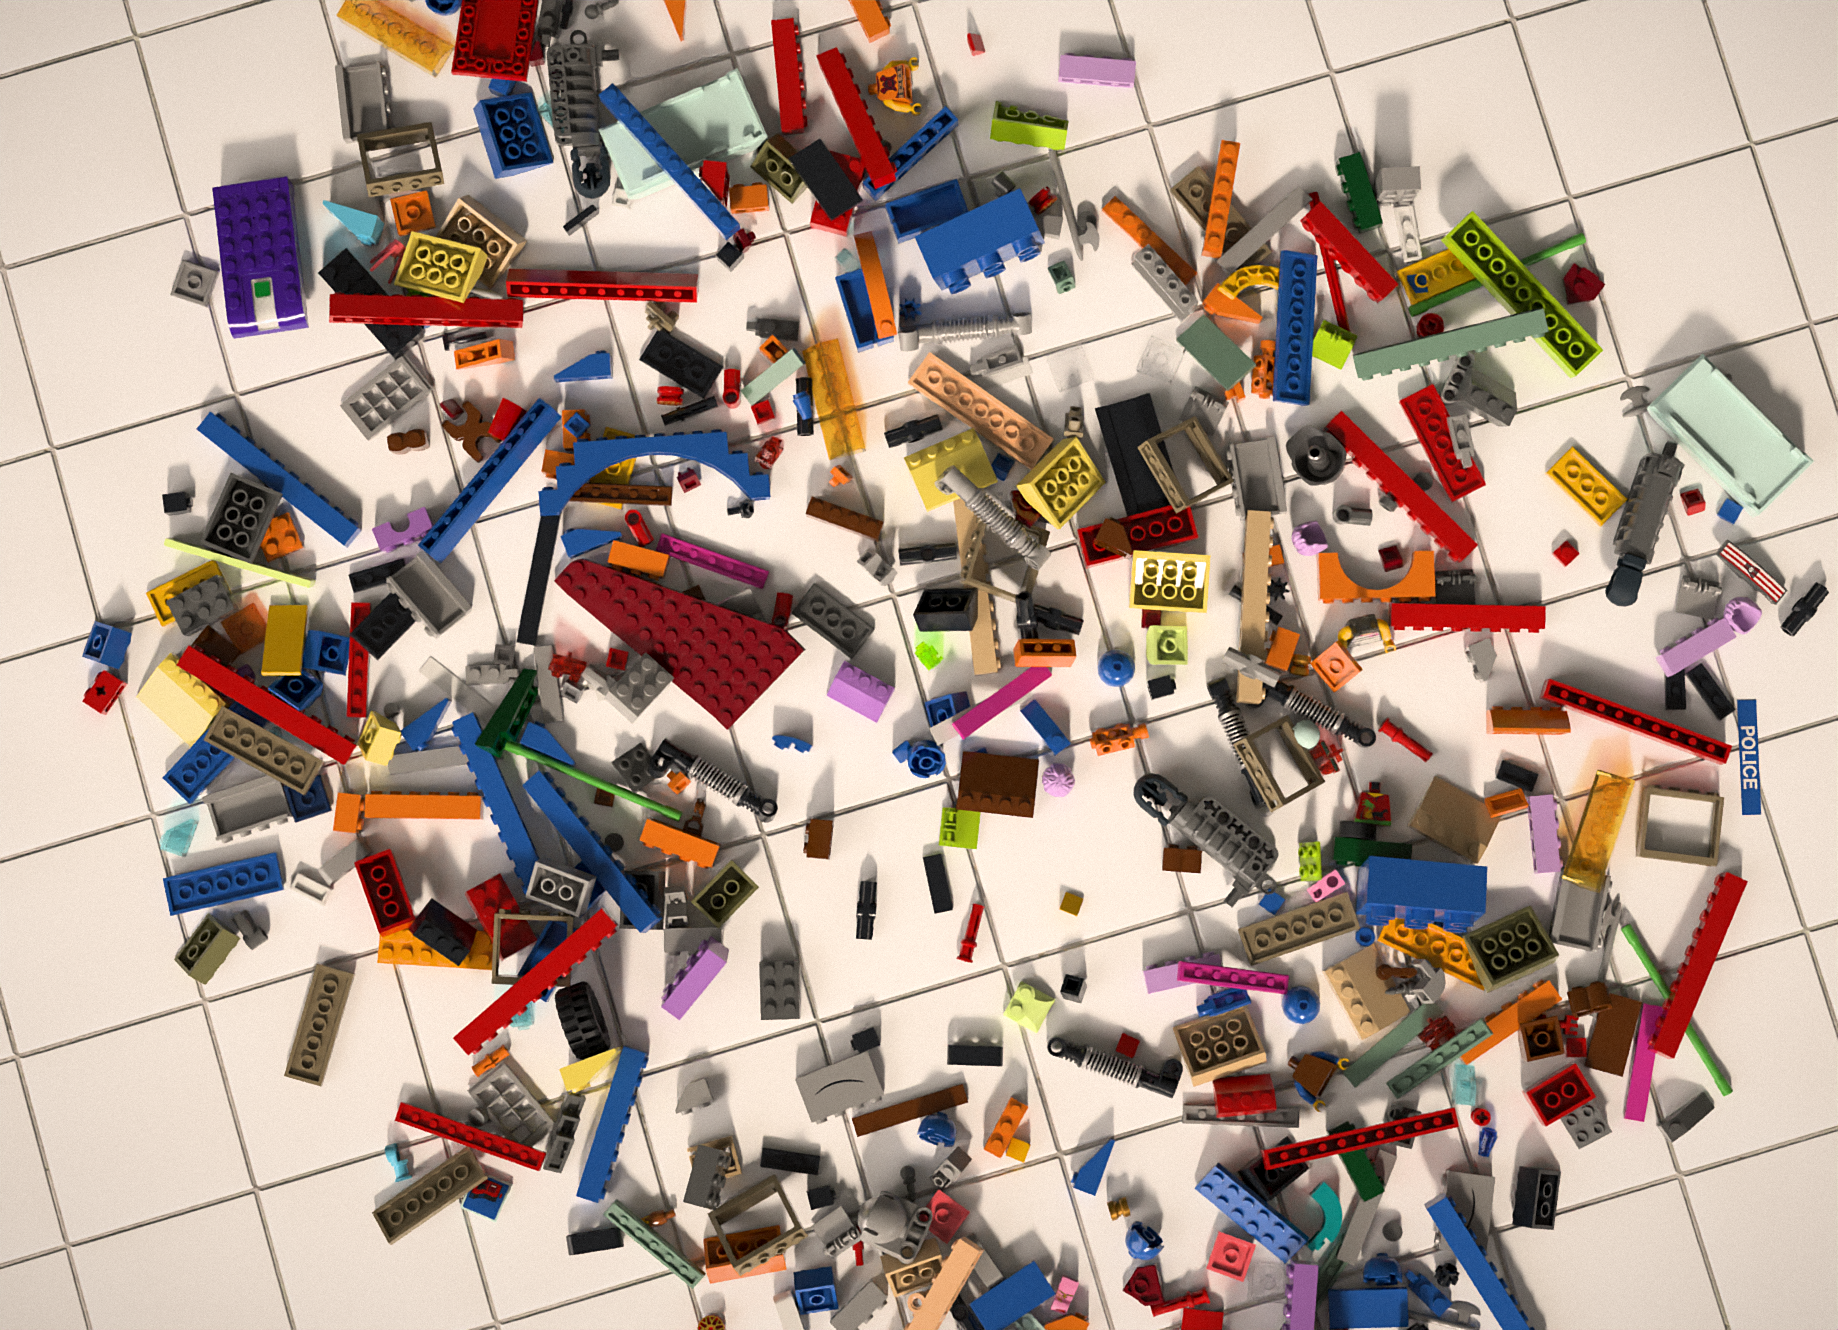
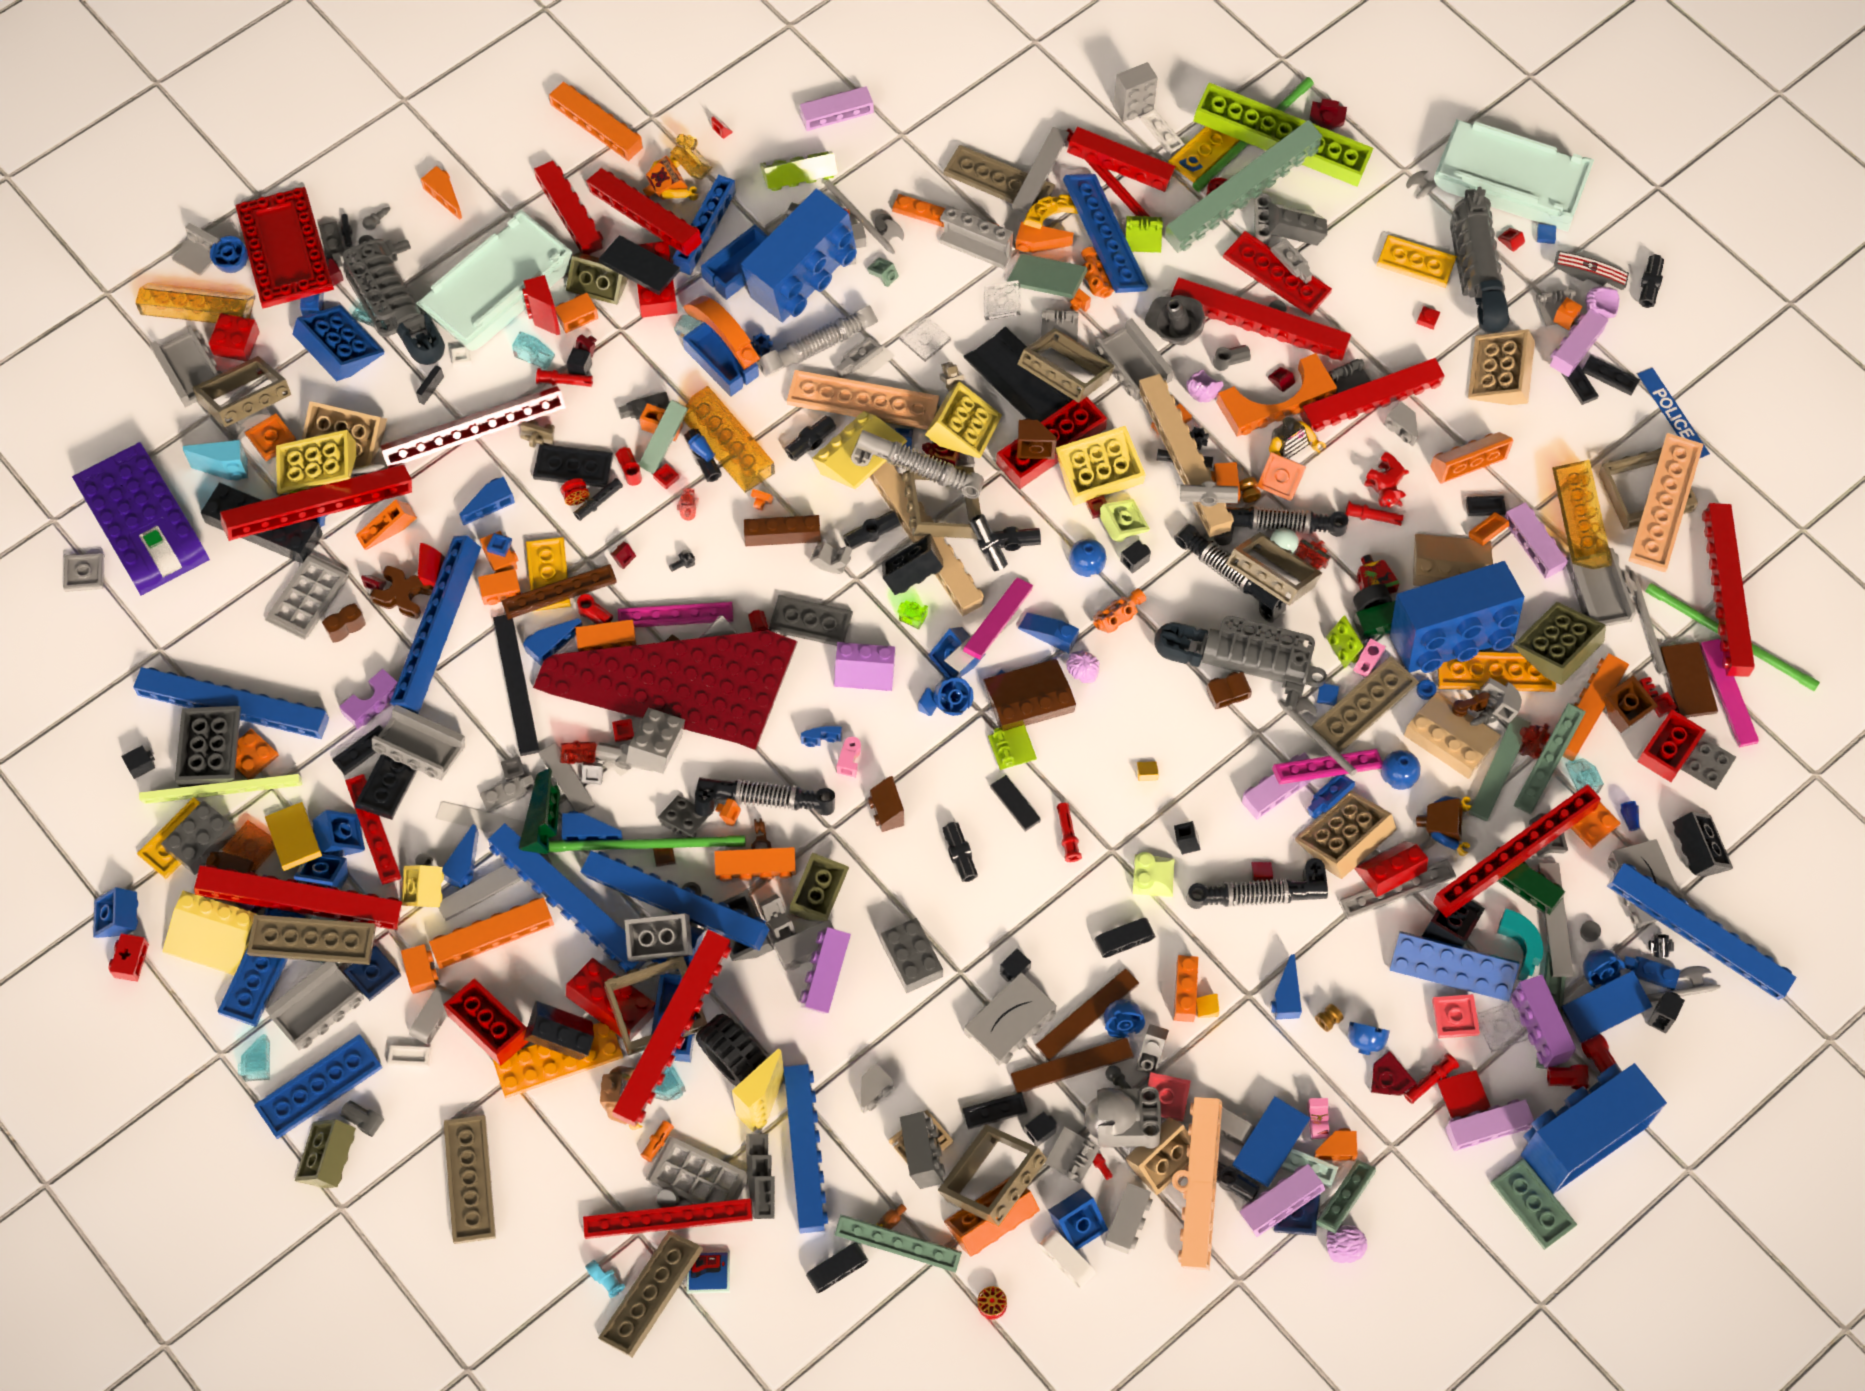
camera: 30 degrees left, 20 degrees down
coral plant [370,239,406,284] -> none
black piece [442,331,487,352] -> none
blue arch [538,429,771,516] -> none
blue brick [598,83,741,241] -> none
orange brick [1013,639,1077,667] -> none
orange brick [1201,140,1241,259] -> none
dark green brick [1335,152,1383,234] -> none
dark grey tile [1378,496,1398,513] -> none
red bush [1470,1108,1491,1126] -> none
red brick [1539,678,1732,765] -> none
reddish brown brick [1567,981,1613,1018] -> none
dark grey slope [1656,1092,1715,1143] -> none
none -> red brick [208,313,260,362]
none -> clear light blue slope [512,331,555,370]
none -> red pin [536,368,593,387]
none -> medium nougat torso [600,1066,644,1130]
none -> clear yellow hinge [670,134,713,180]
none -> bright pink leg [837,736,861,778]
none -> reddish brown tile [1010,1037,1134,1093]
none -> light grey piece [1278,697,1357,776]
none -> red animal [1364,452,1409,508]
none -> tan slope [1468,329,1535,405]
none -> orange brick [1553,297,1583,330]
none -> orange plate [1571,802,1621,849]
none -> light nougat plate [1628,433,1703,573]

